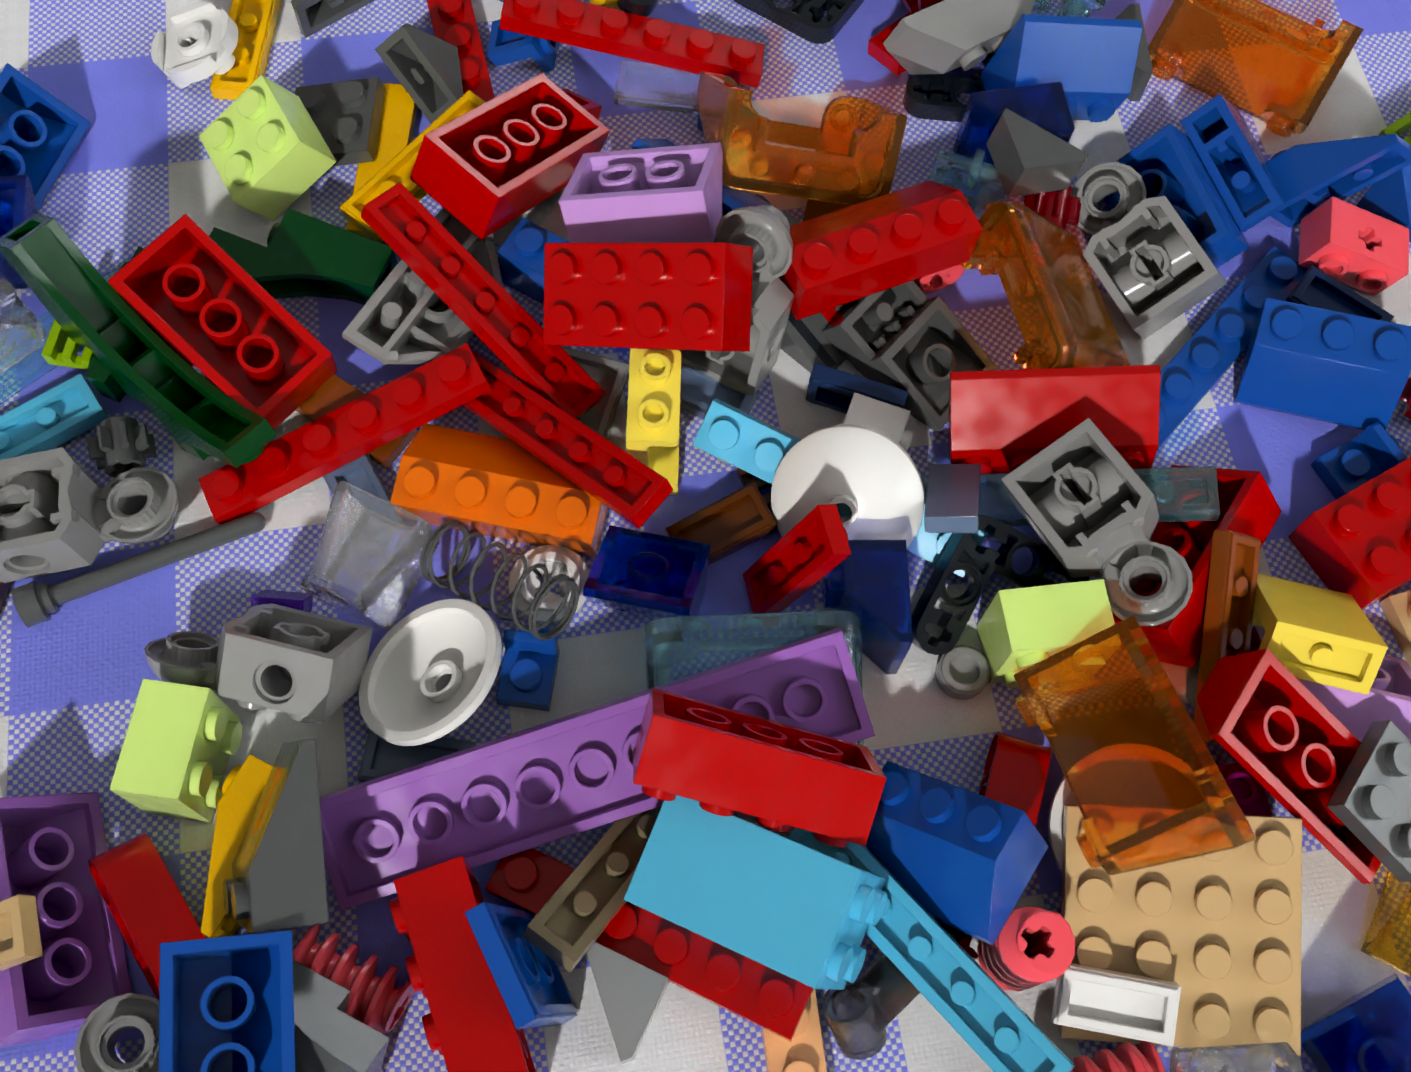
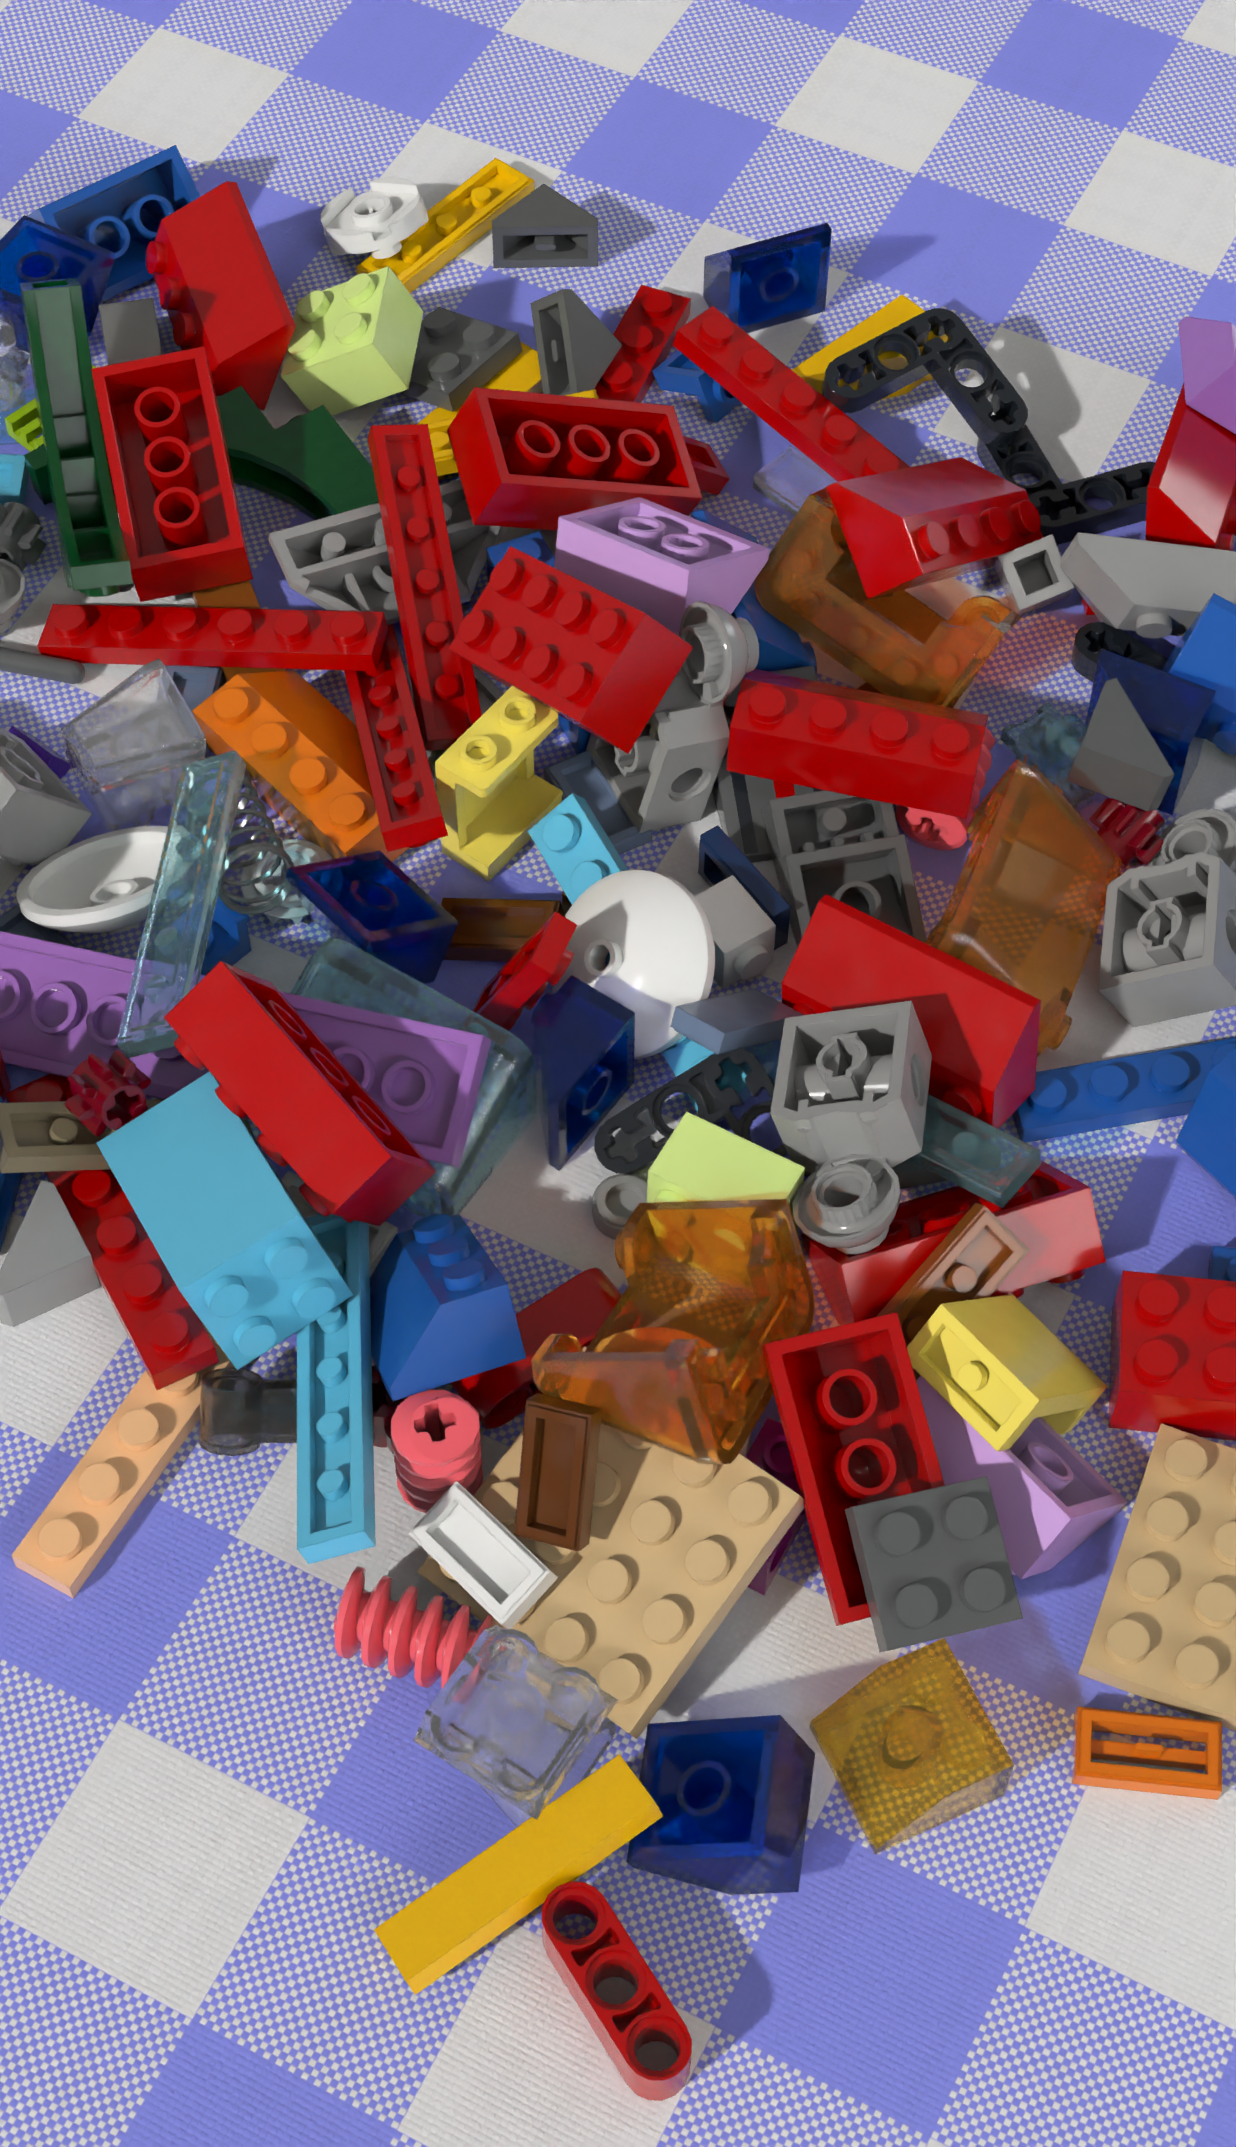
camera: 40 degrees right, 10 degrees down
none -> dark red gear [64,1050,152,1137]
none -> dark grey slope [99,298,162,365]
none -> clear light blue tile [116,750,246,1058]
none -> red slope [146,181,296,410]
none -> reddish brown tile [514,1393,602,1552]
none -> red slope [827,457,1043,599]
none -> light grey brick [994,534,1074,618]

